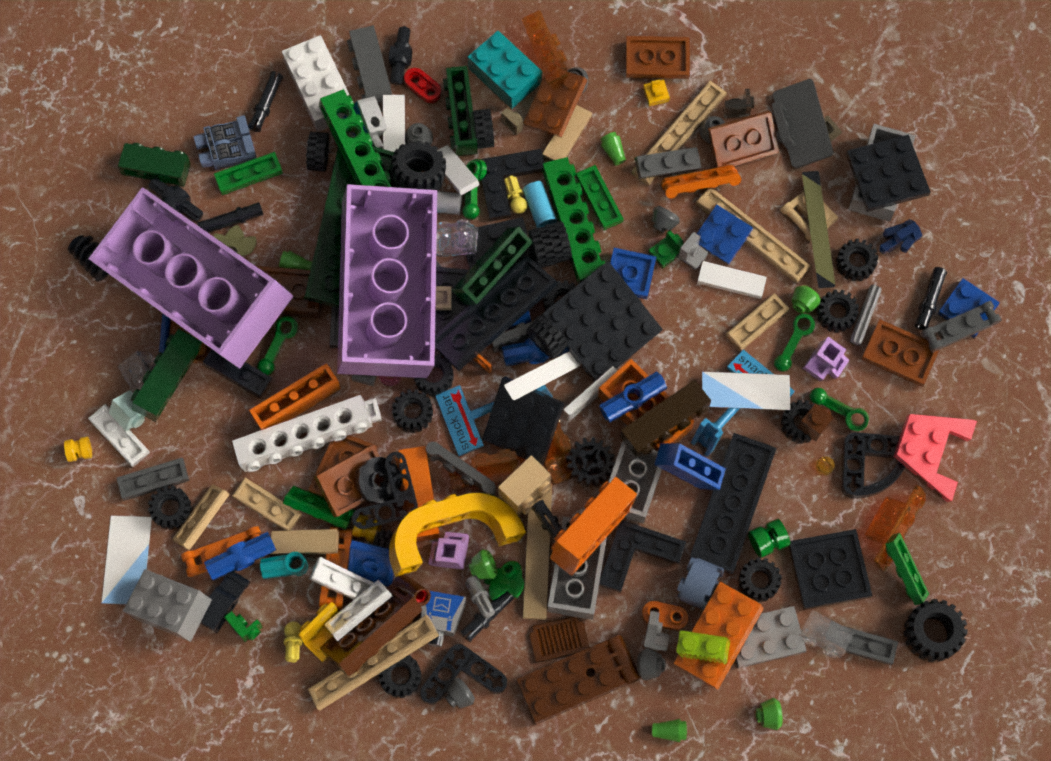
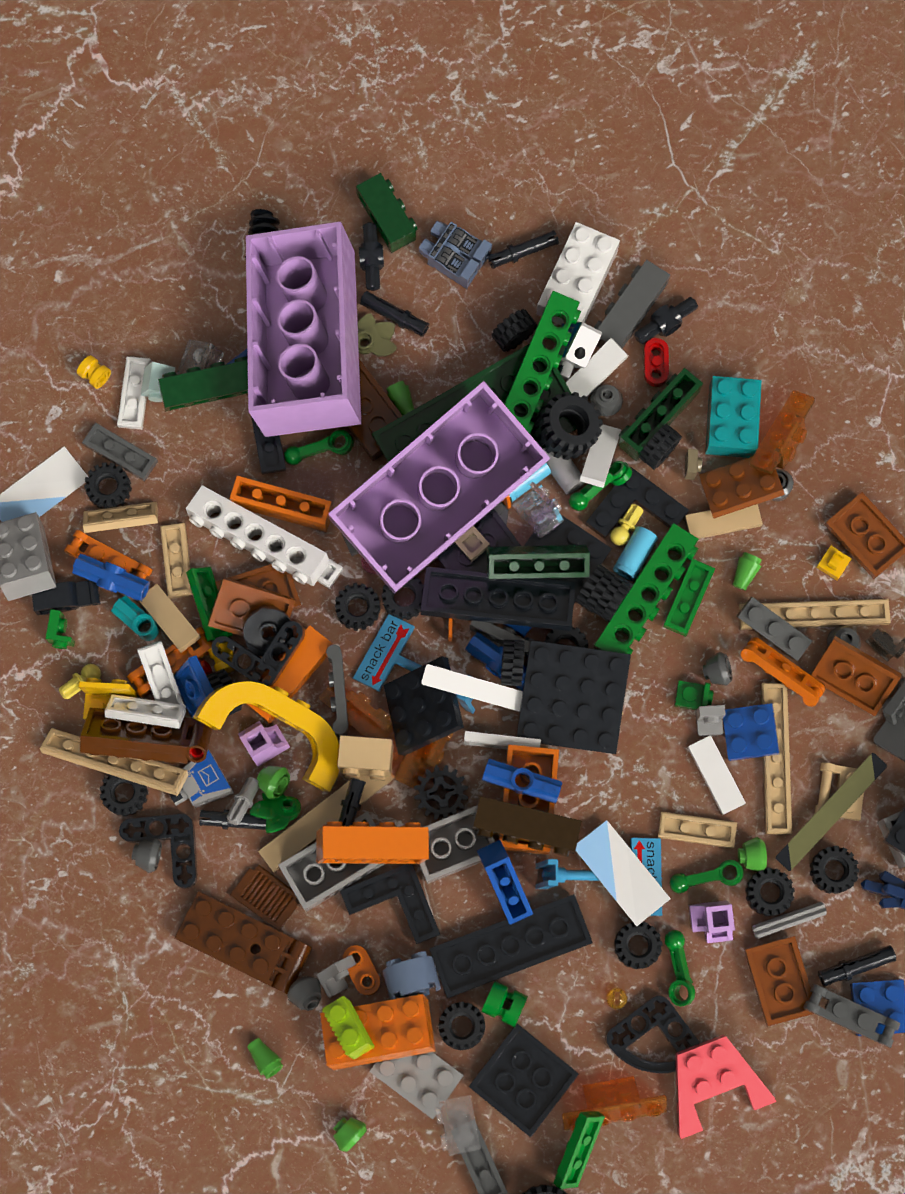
camera: 50 degrees right, 5 degrees up
green plate [214,152,283,195] -> none
blue plate [610,248,656,300] -> none
reddish brown brick [798,404,834,442] -> none

